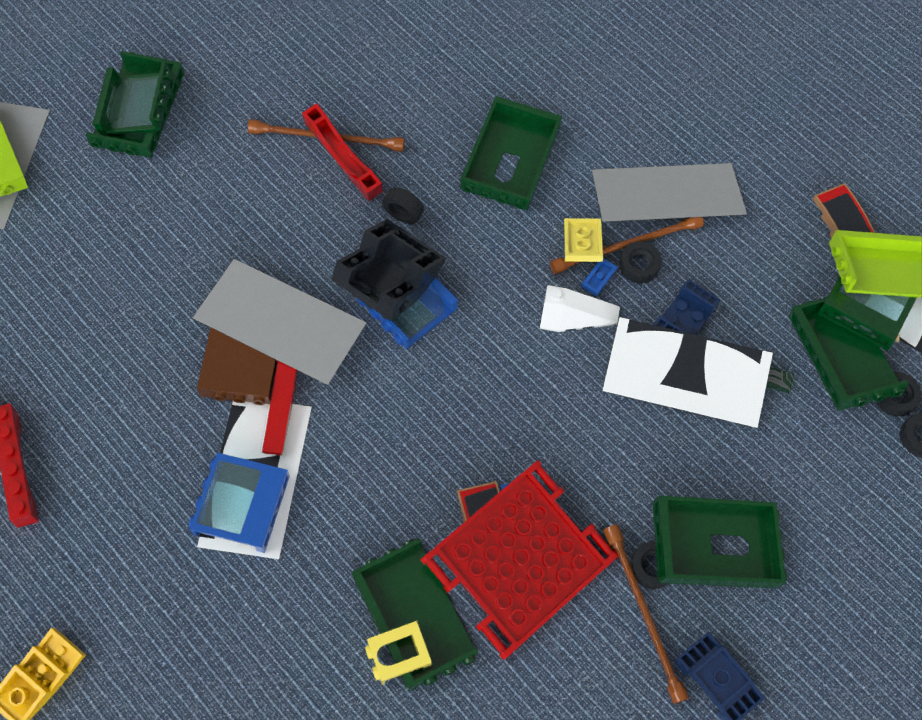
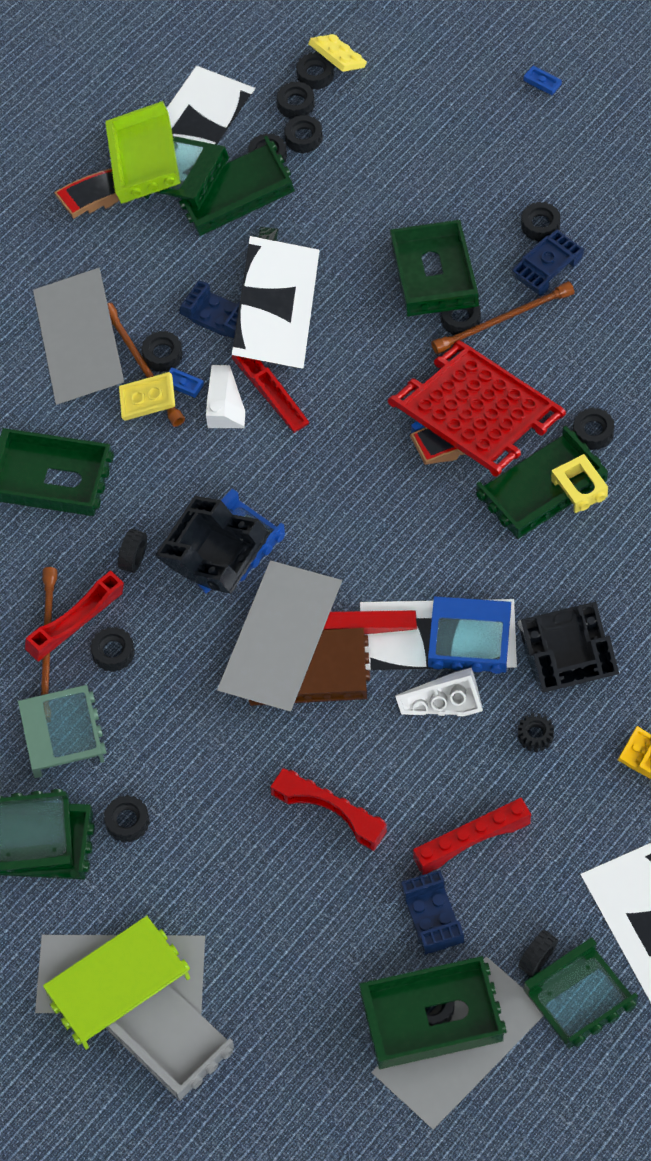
camera: 90 degrees left, 5 degrees down
none -> panel [18,685,107,778]
none -> black tyre [91,627,135,672]
none -> black tyre [104,795,150,842]
none -> red slope [232,355,309,433]
none -> red arch [270,768,387,851]
none -> white wedge [395,668,483,716]
none -> black slope [517,602,619,693]
none -> black tyre [518,713,554,752]
none -> black tyre [521,202,561,241]
none -> black tyre [573,408,615,450]

